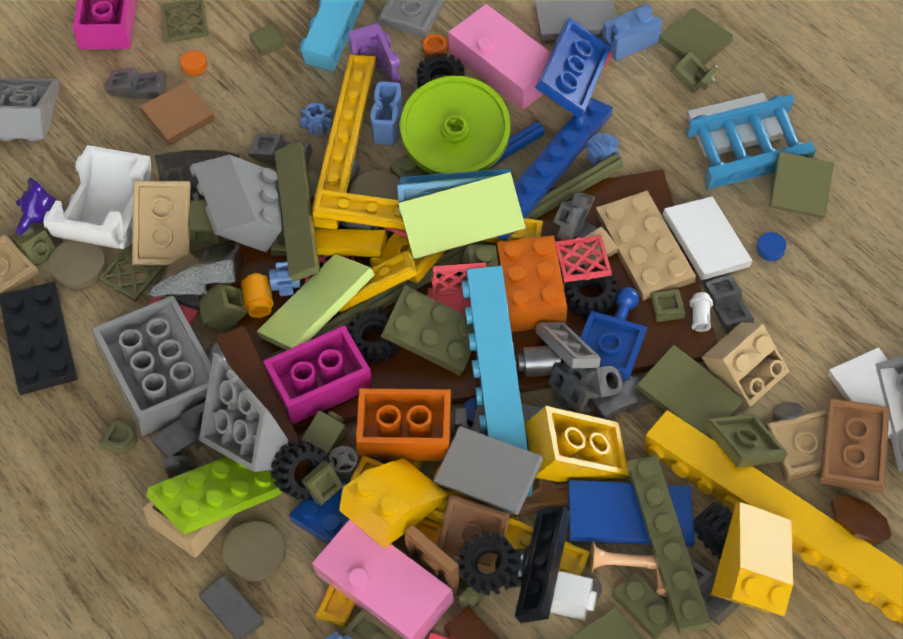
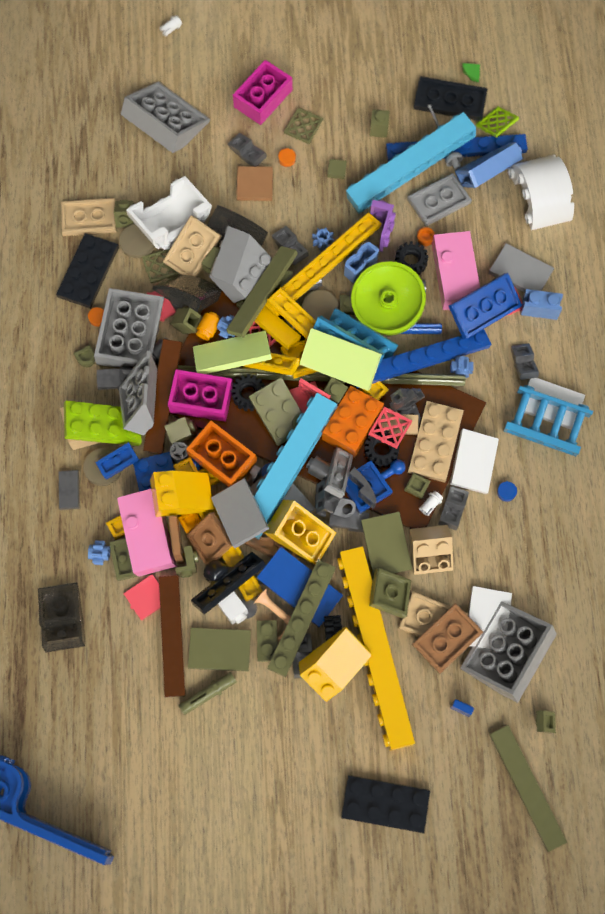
camera: 35 degrees right, 15 degrees up
dark purple animal [16,177,64,235] -> none
flat silver tile [162,455,197,479] -> none
black tyre [271,440,331,500] -> none
olive tile [301,461,344,506] -> none
black tyre [458,532,520,595] -> none
olive tile [659,8,734,65] -> none
olive bracket [671,51,719,93] -> none
olive tile [769,152,834,219] -> none
flat silver piece [773,402,803,420] -> none
reddish brown piece [830,495,892,545] -> none
none -> orange tile [88,307,104,327]
none -> blue hinge [95,442,139,480]
none -> flat silver slope [349,467,377,509]
none -> flat silver slope [511,343,539,380]

